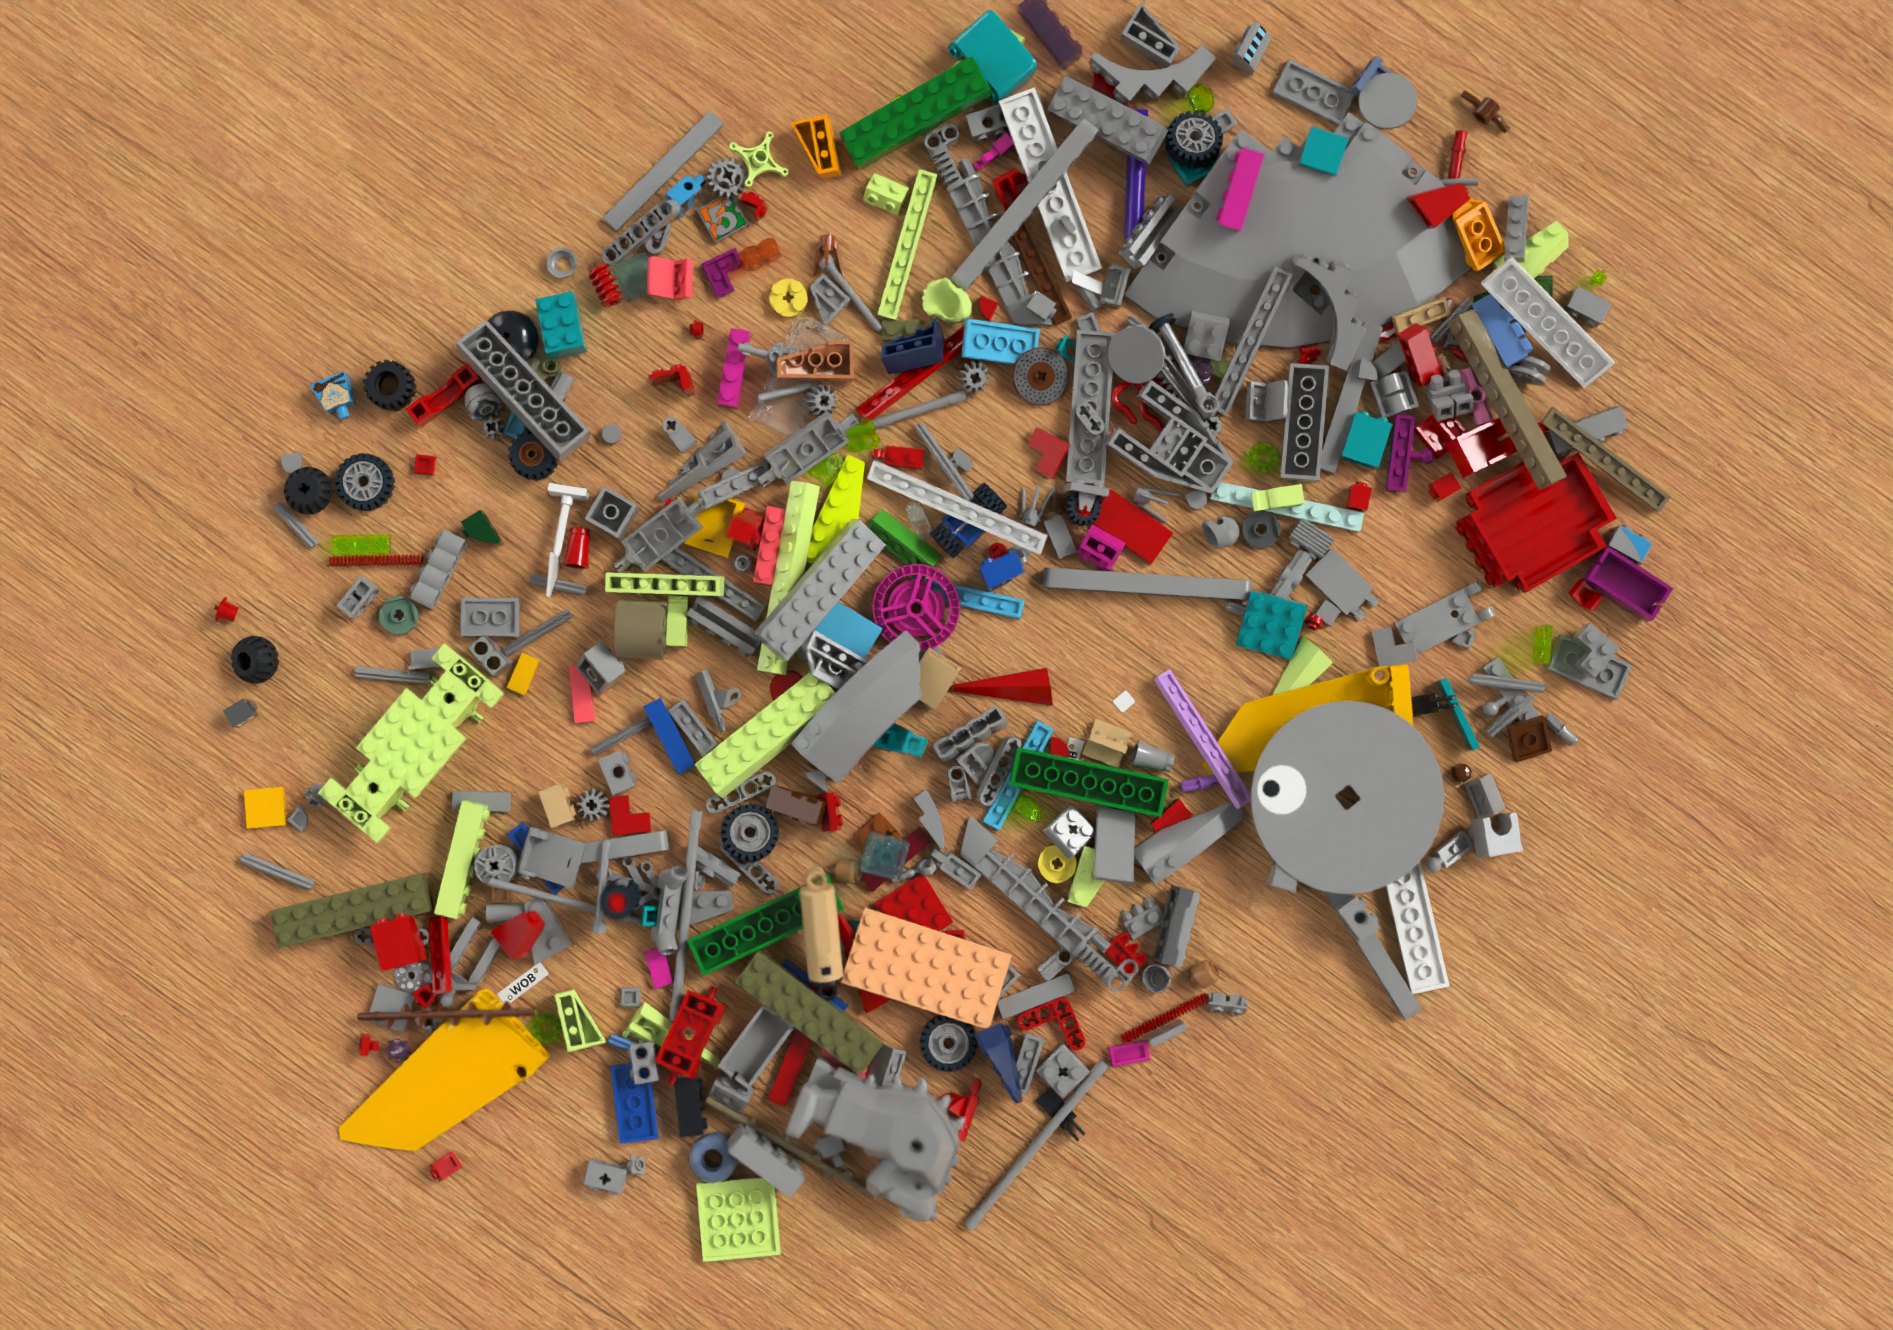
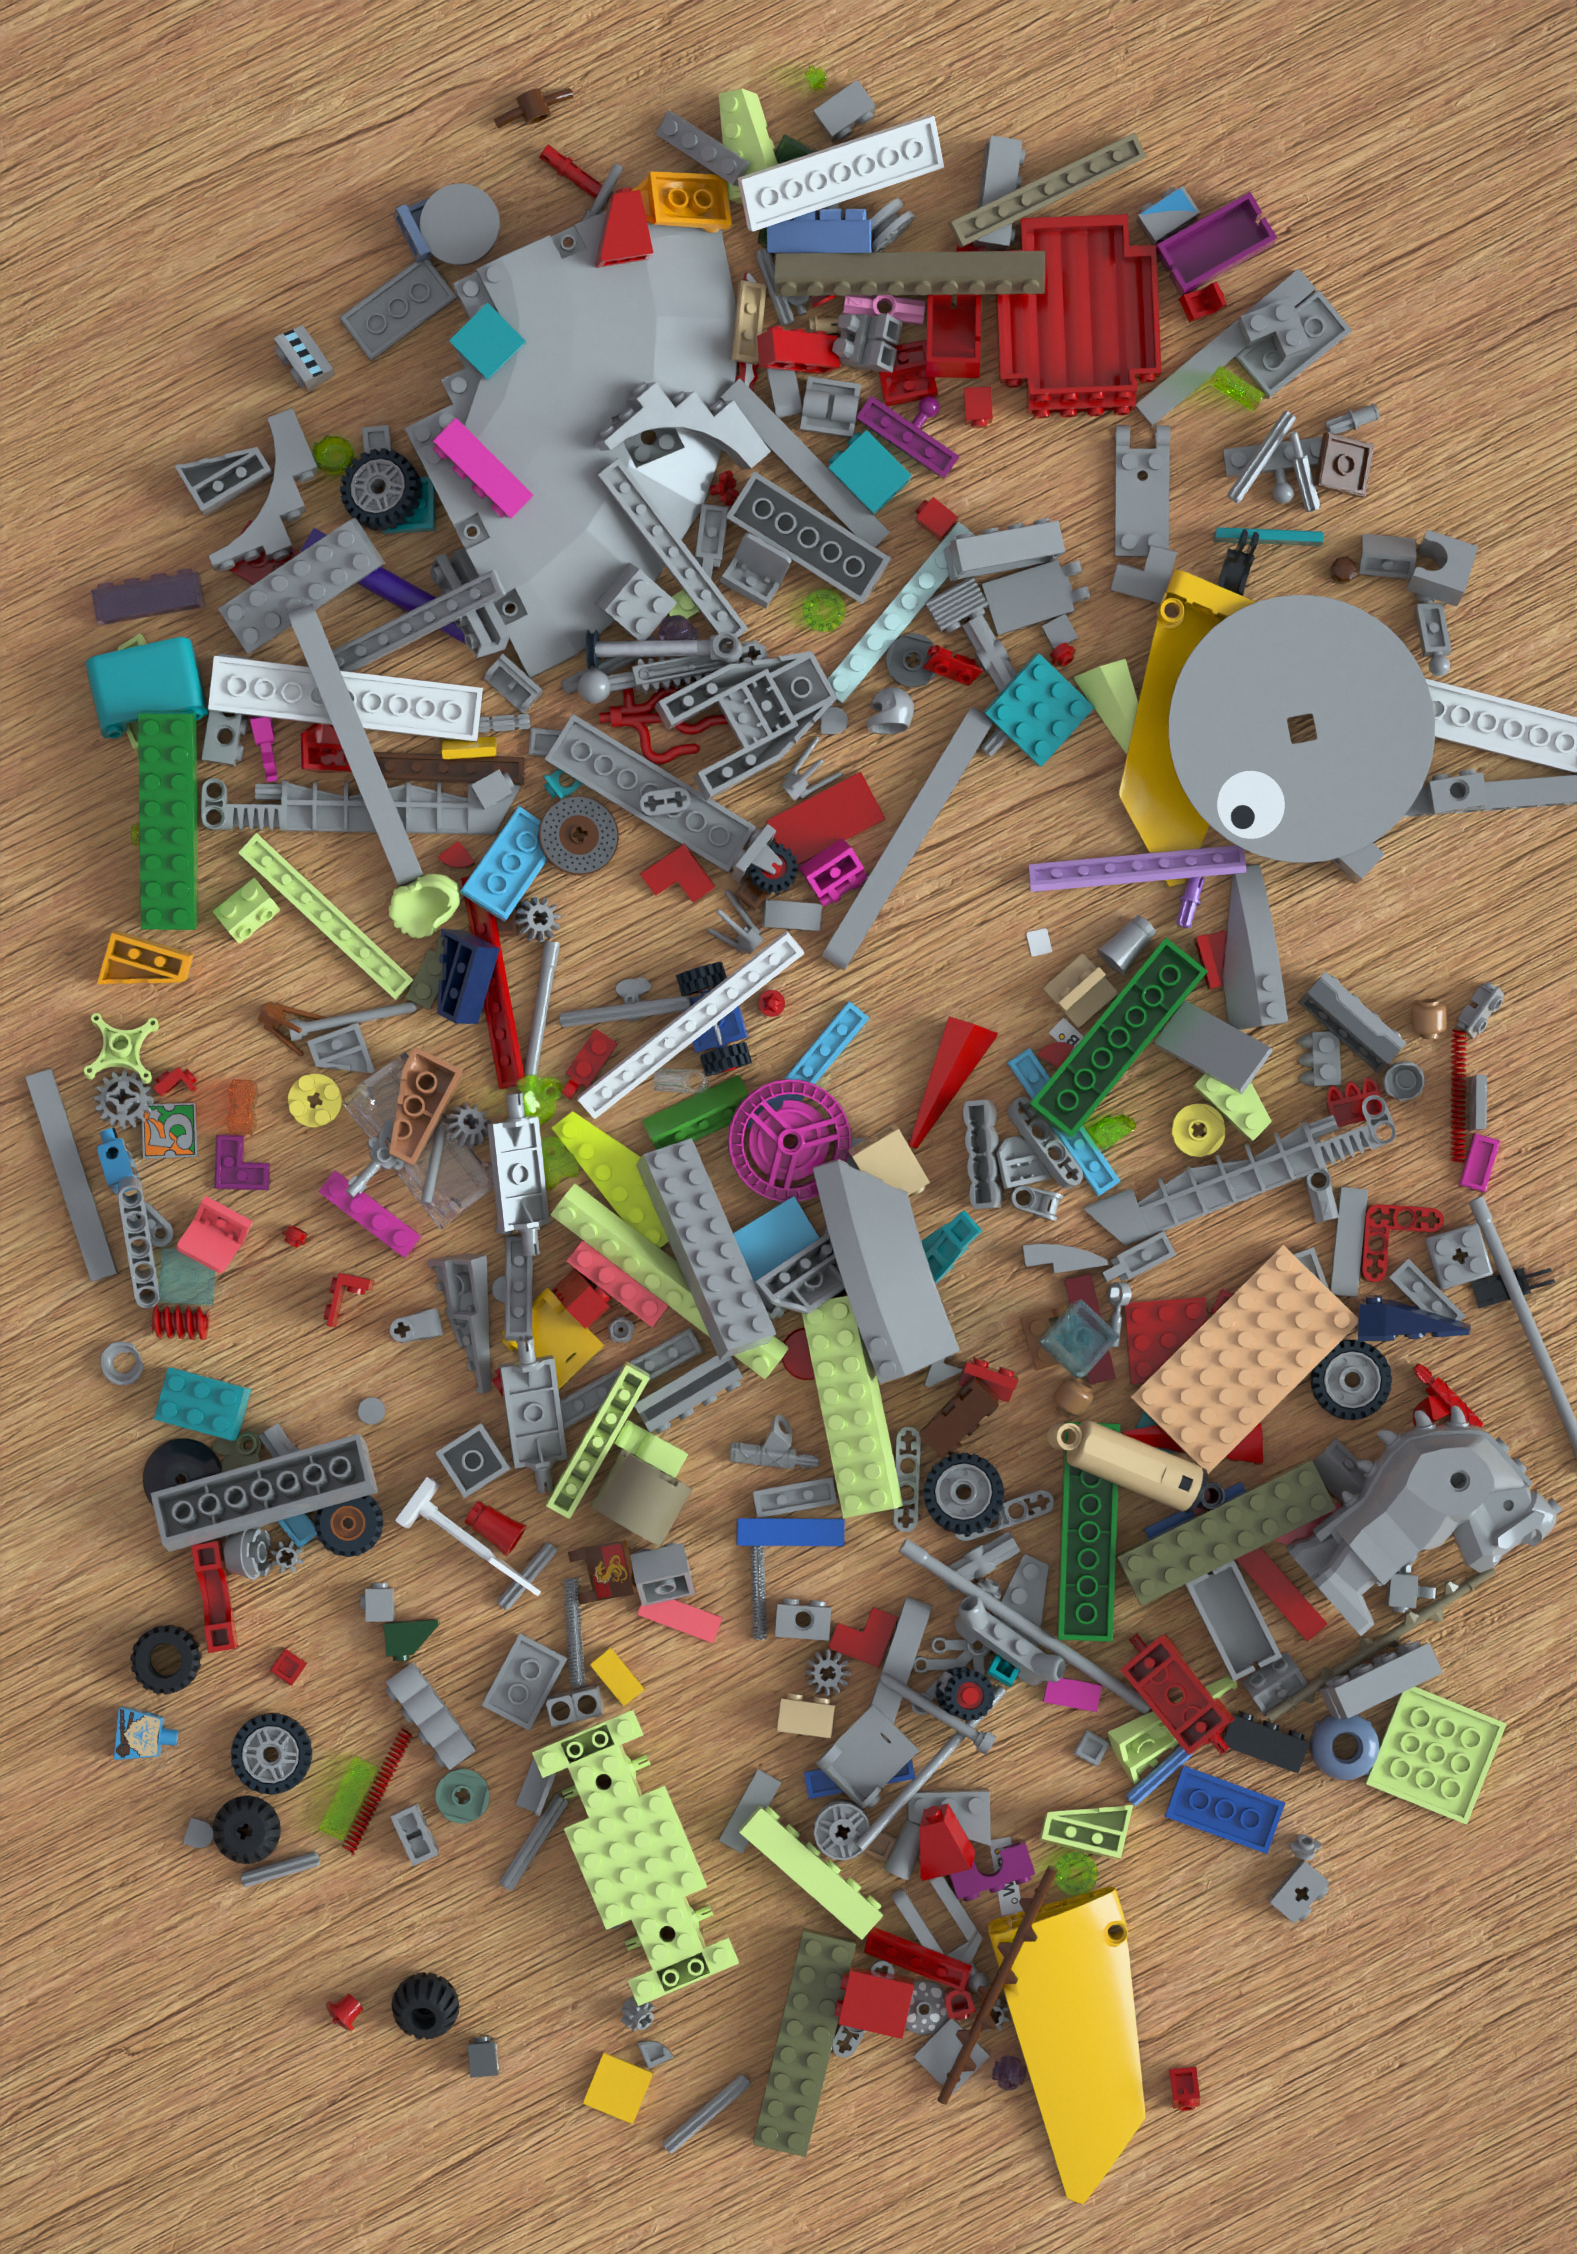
camera: 65 degrees left, 0 degrees up
red tile [358,1033,379,1056] -> none
light grey brick [627,1041,661,1084] -> none
blue wedge [979,551,1025,592] -> none
light grey gear [1008,545,1031,564] -> none
brick [1044,804,1096,859] -> none
light grey tile [1059,215,1076,235] -> none
white sticker [1072,270,1103,295] -> none
light grey tile [1108,325,1165,384] -> none
yellowish green piece [1251,484,1305,512] -> none
light grey tile [1357,358,1378,381] -> none
light grey tile [1451,630,1477,650] -> none
none -> light grey tile [332,570,506,672]
none -> light grey brick [360,1582,395,1622]
none -> yellow tile [442,736,497,759]
none -> flag [568,1540,638,1605]
none -> light grey hinge [695,504,729,580]
none -> red hinge [923,645,983,686]
none -> light grey piece [944,518,1065,581]
none -> magenta arch [950,1840,1035,1901]
none -> light grey tile [1136,268,1316,427]

